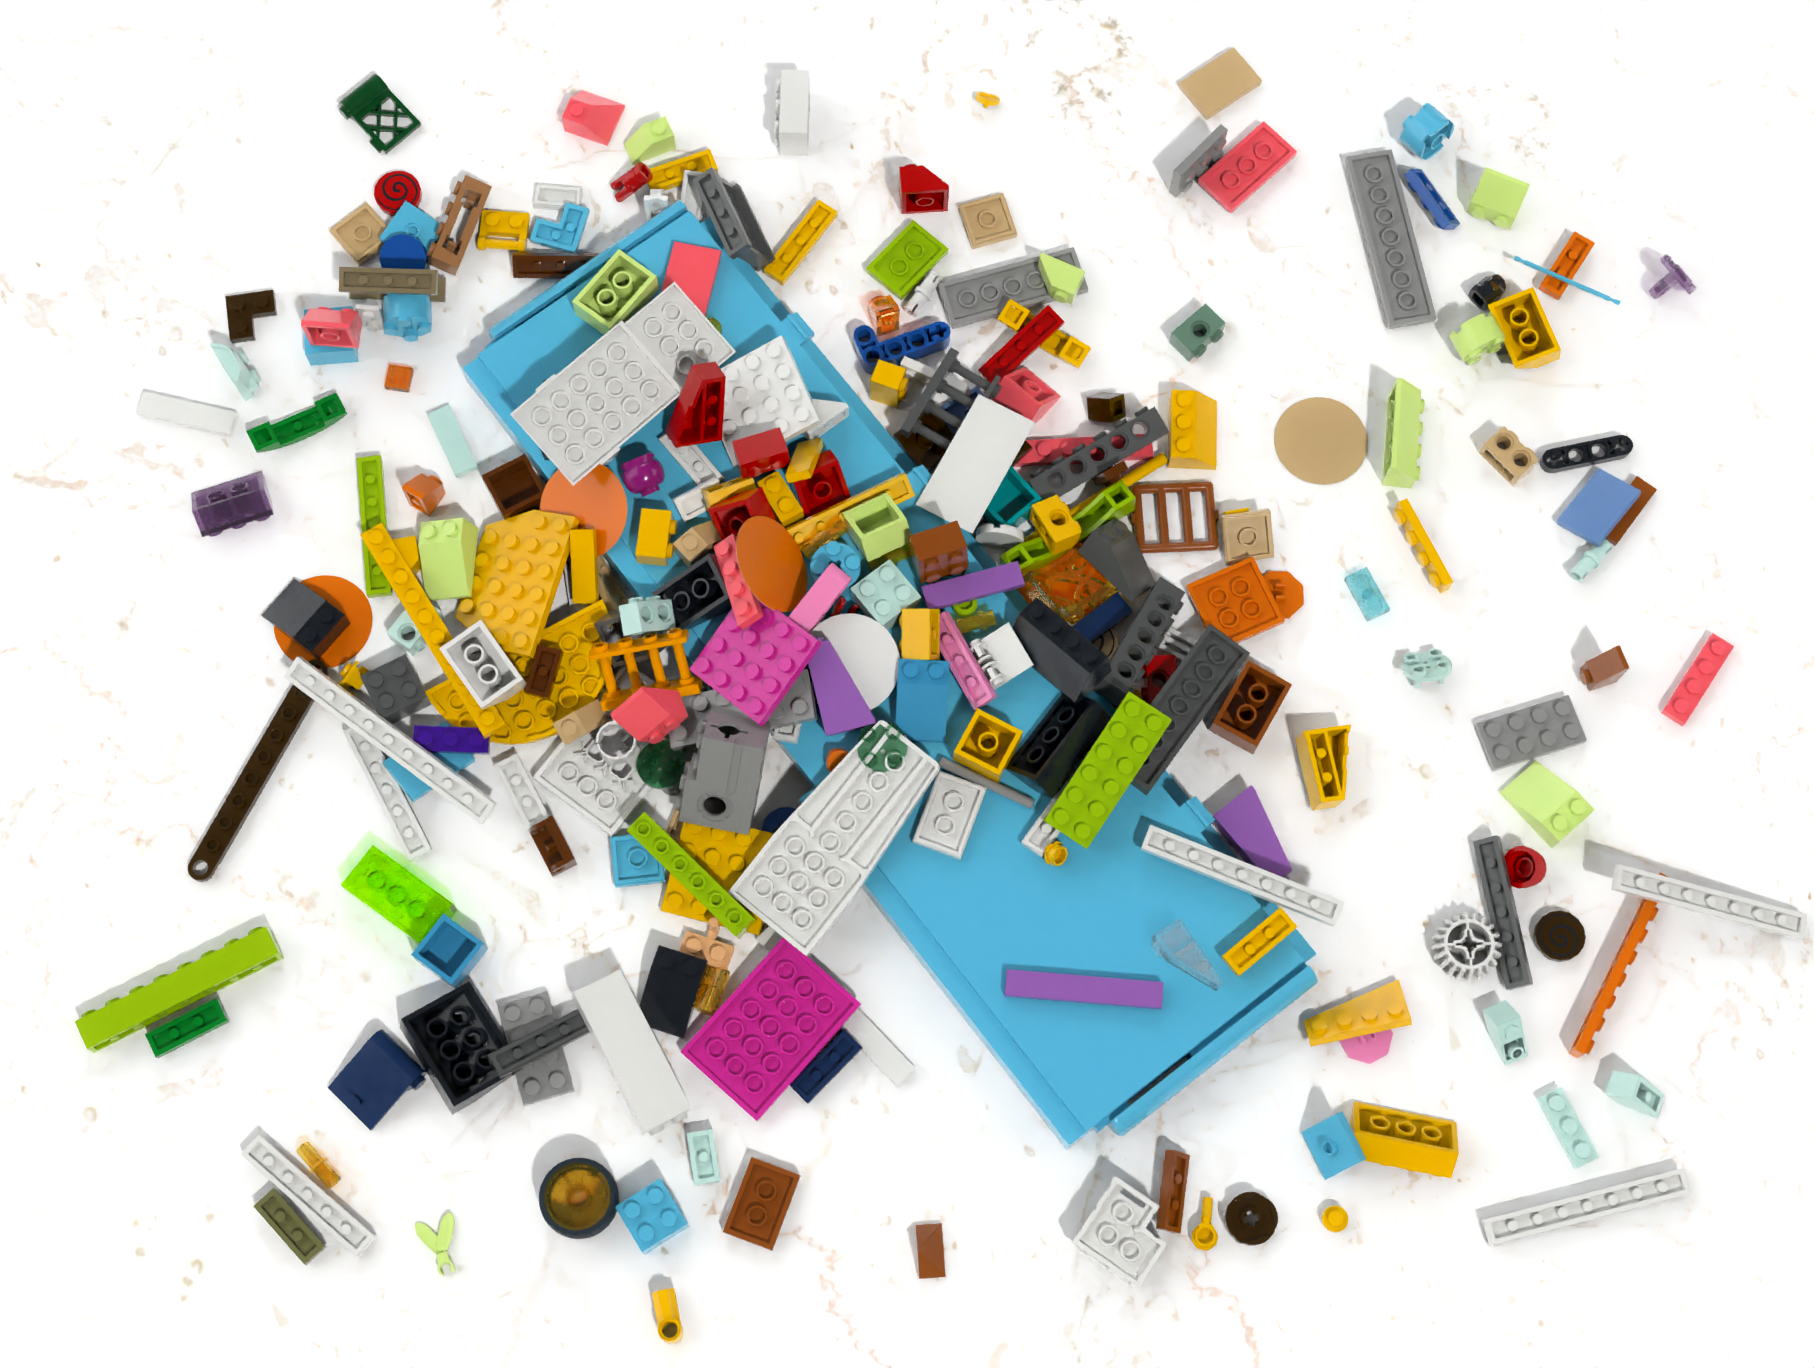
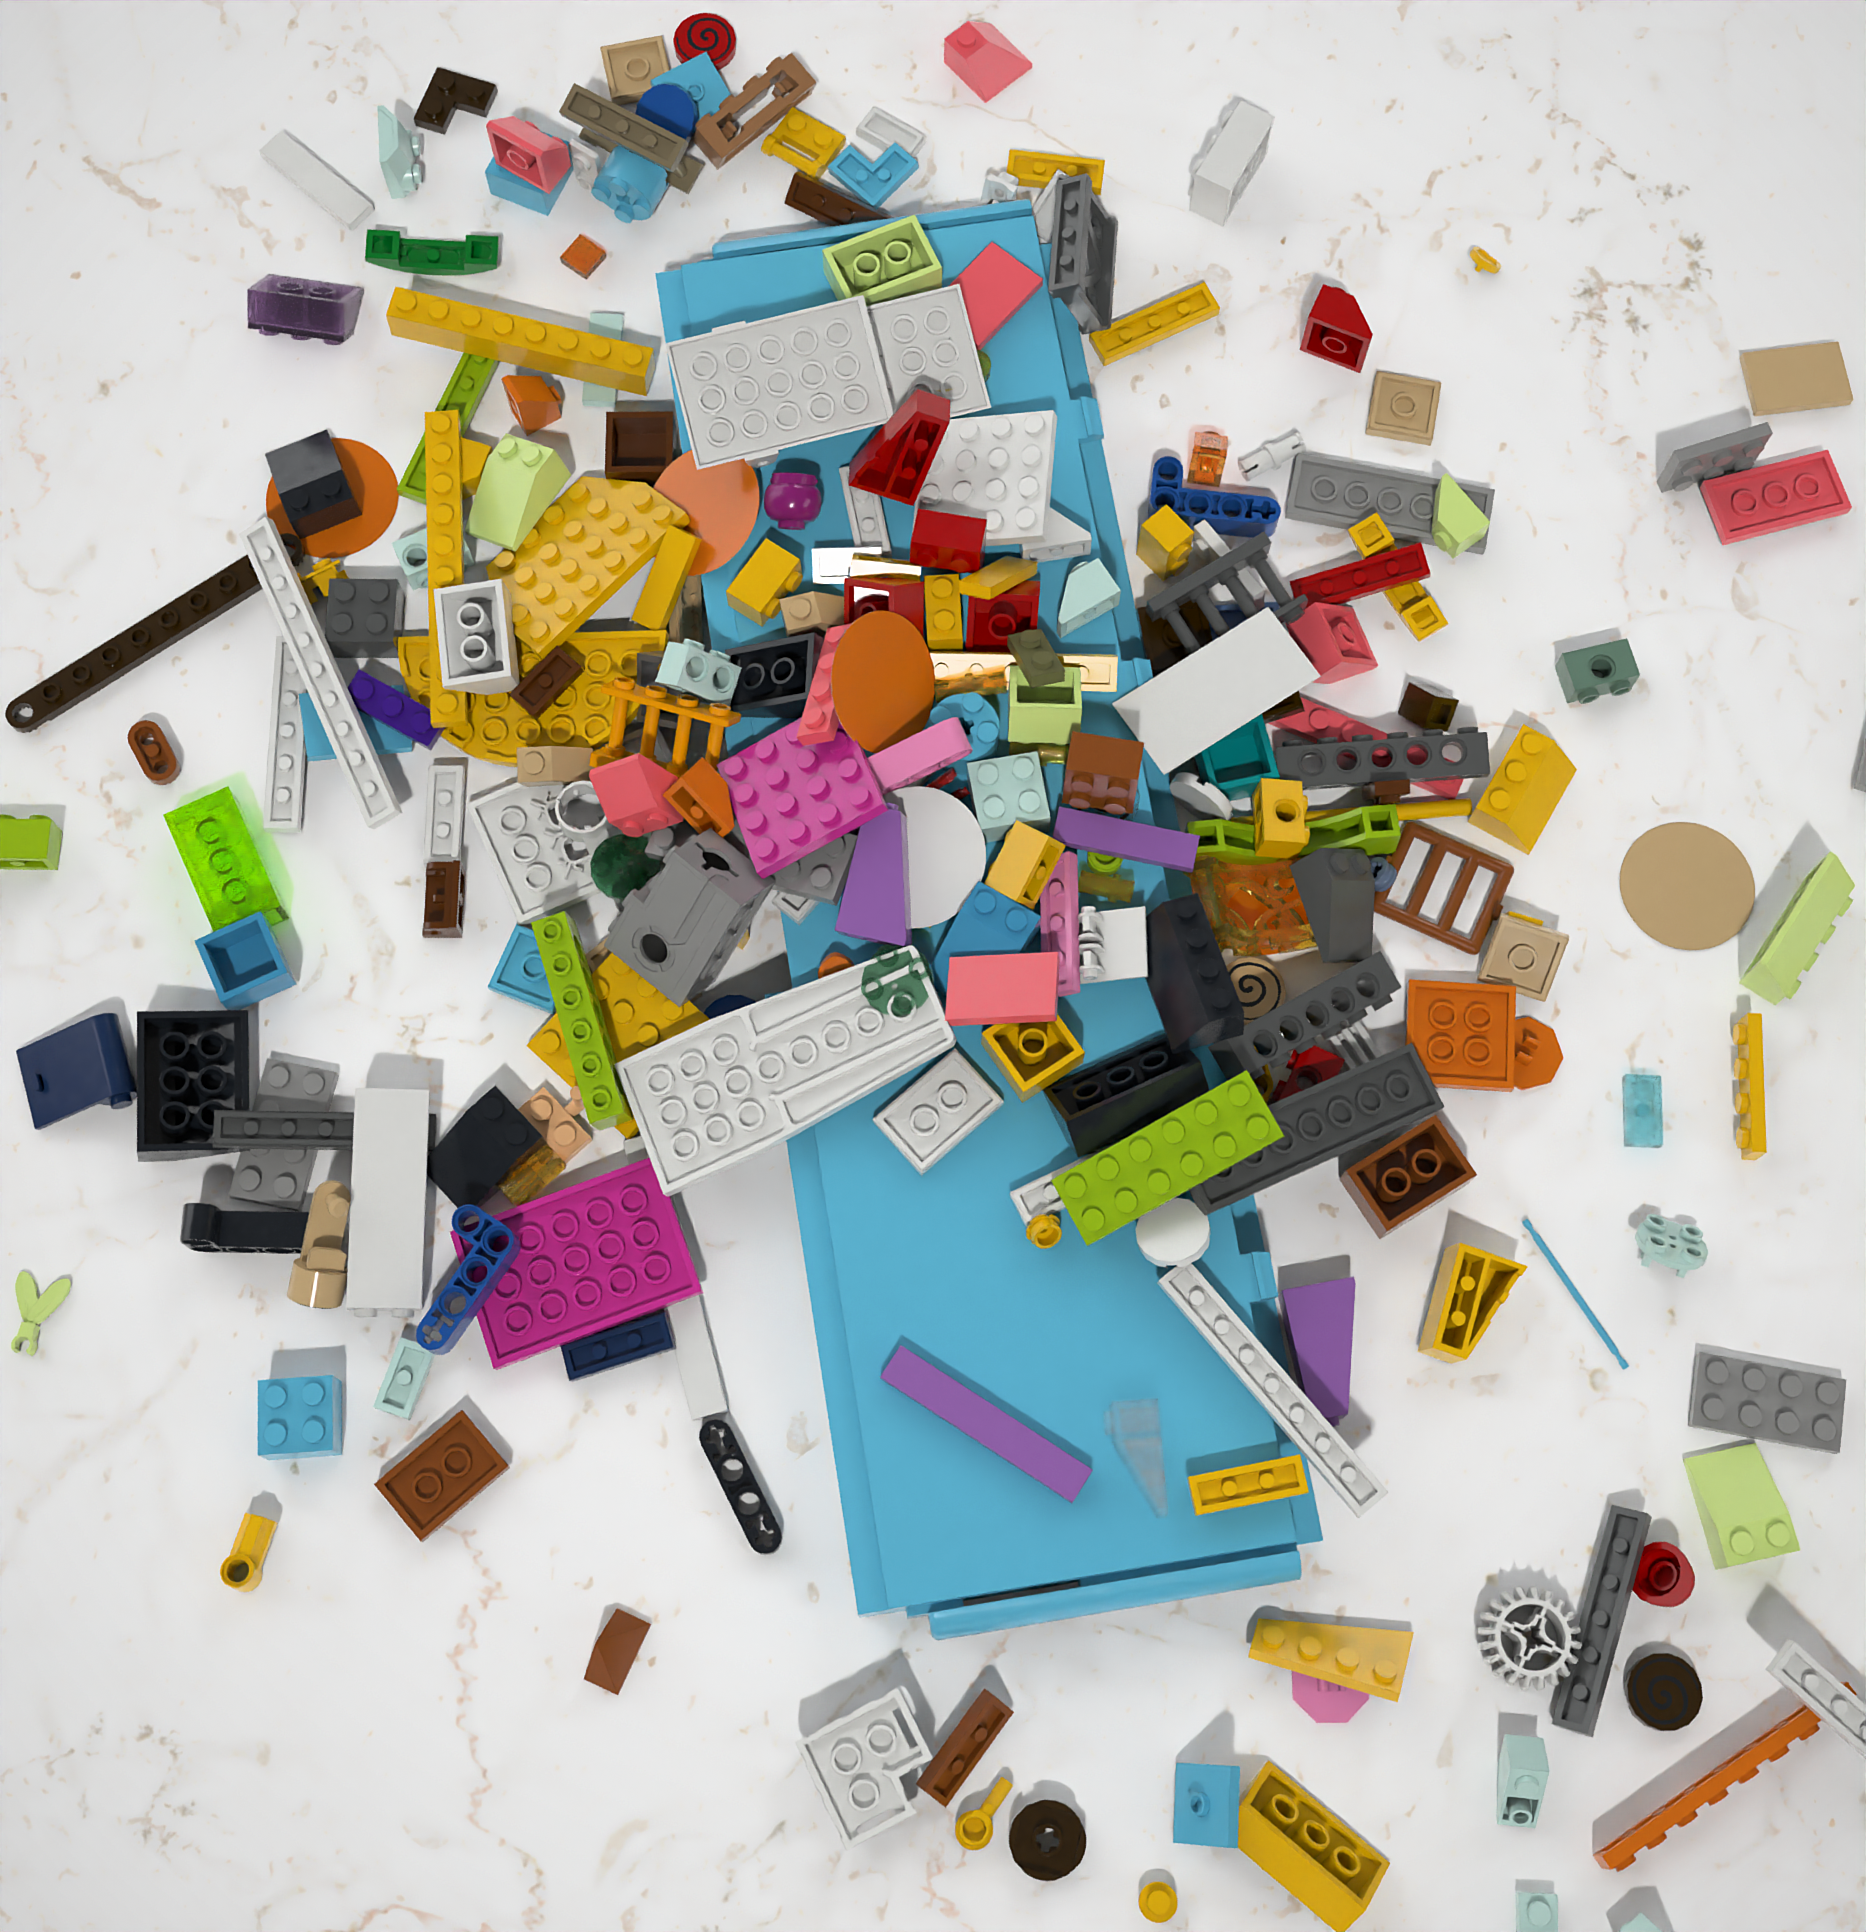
camera: 30 degrees right, 0 degrees up
clear yellow wheel [539,1158,619,1239] -> none
red hinge [610,162,653,203] -> none
yellowish green slope [624,116,676,165] -> none
lime plate [866,220,949,301] -> none
light grey bar [939,757,1035,809] -> none
dark blue tile [1072,592,1133,643] -> none
none -> dark orange plate [127,720,180,785]
none -> black beam [180,1203,309,1254]
none -> tan piece [287,1180,351,1309]
none -> yellow brick [386,286,655,396]
none -> blue beam [416,1204,521,1355]
none -> orange slope [663,757,735,838]
none -> black beam [699,1419,783,1555]
none -> coral tile [945,952,1060,1026]
none -> olive plate [1007,628,1065,688]
none -> light aqua slope [1057,558,1121,638]
none -> white tile [1135,1198,1211,1268]
none -> sand blue bush [1370,857,1397,892]
none -> medium azure piece [1522,1219,1629,1370]

